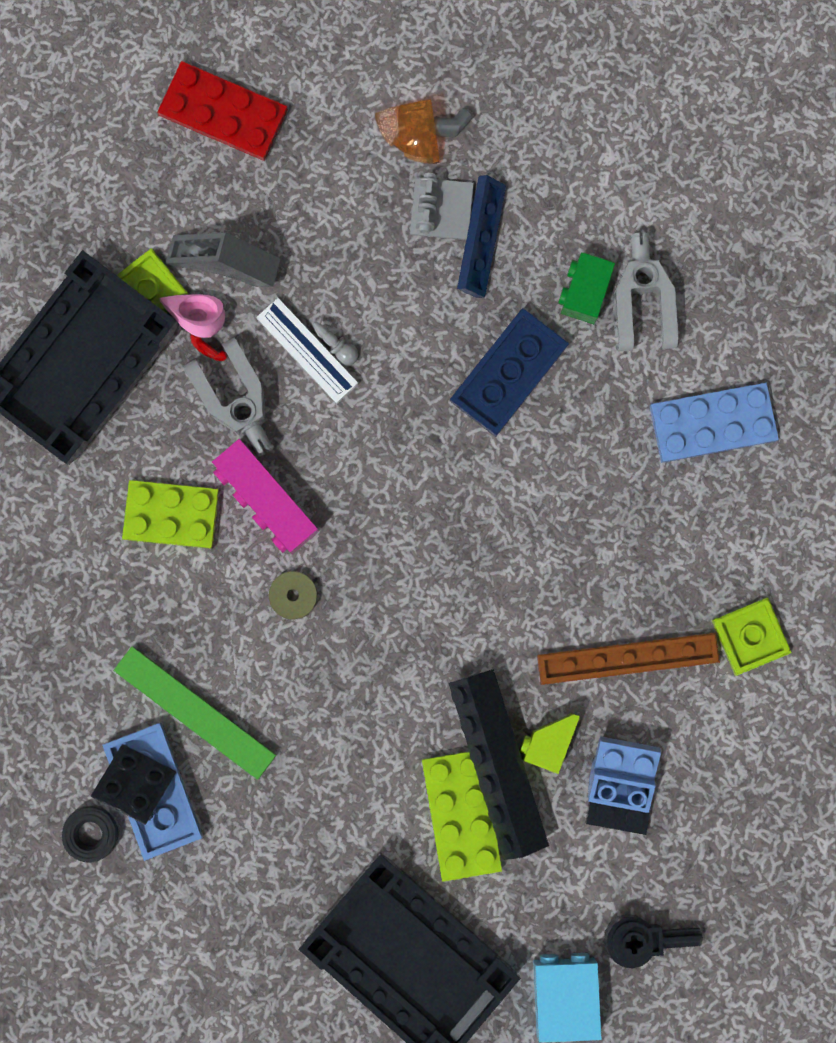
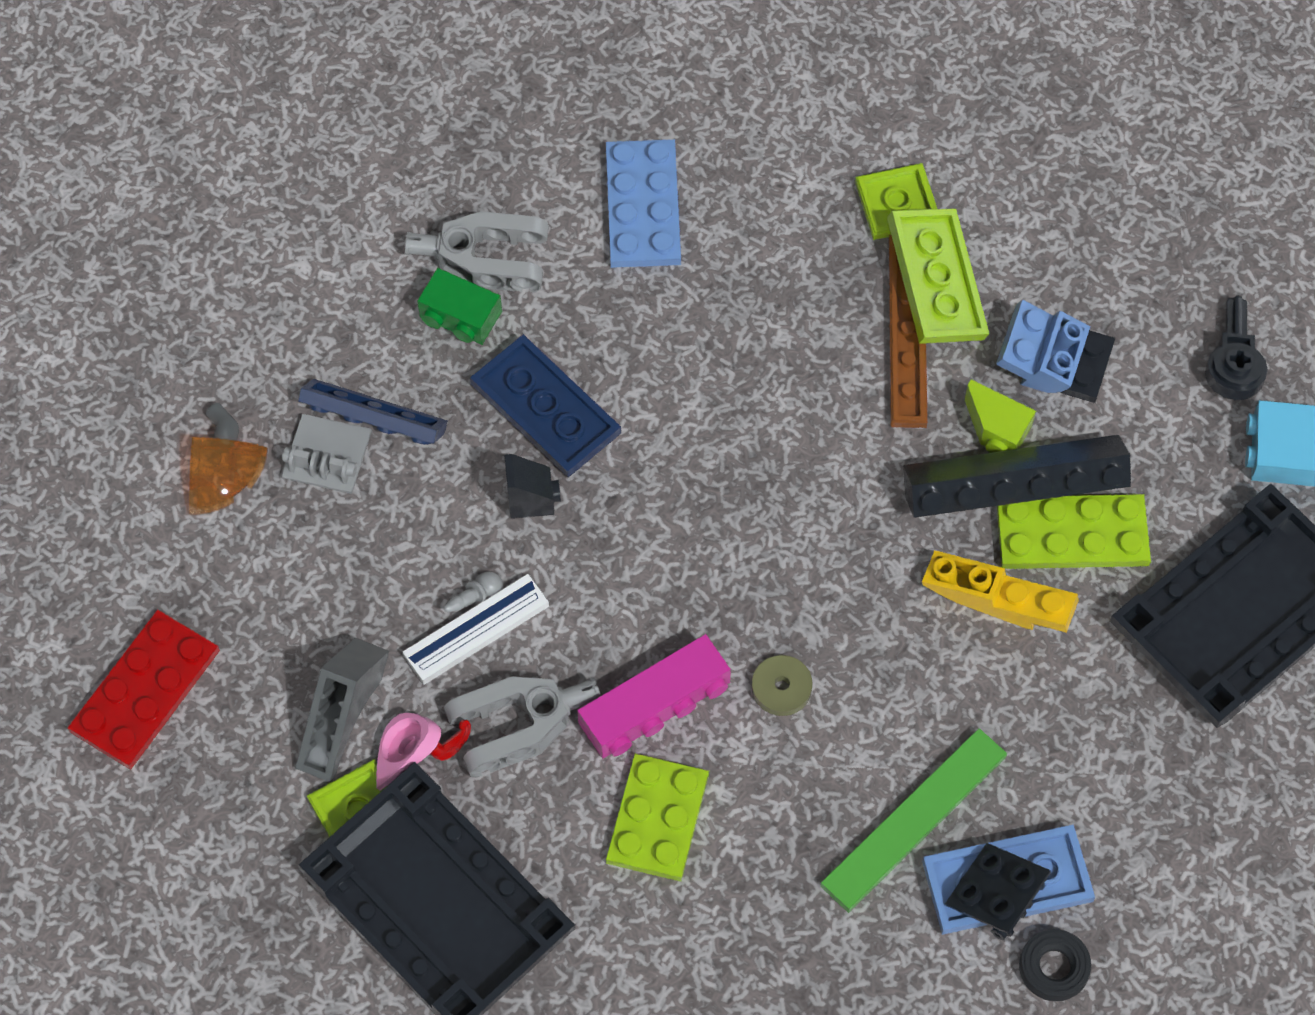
camera: 75 degrees left, 20 degrees down
none -> black slope [504,454,561,519]
none -> lime plate [887,209,989,344]
none -> yellow slope [922,550,1079,633]

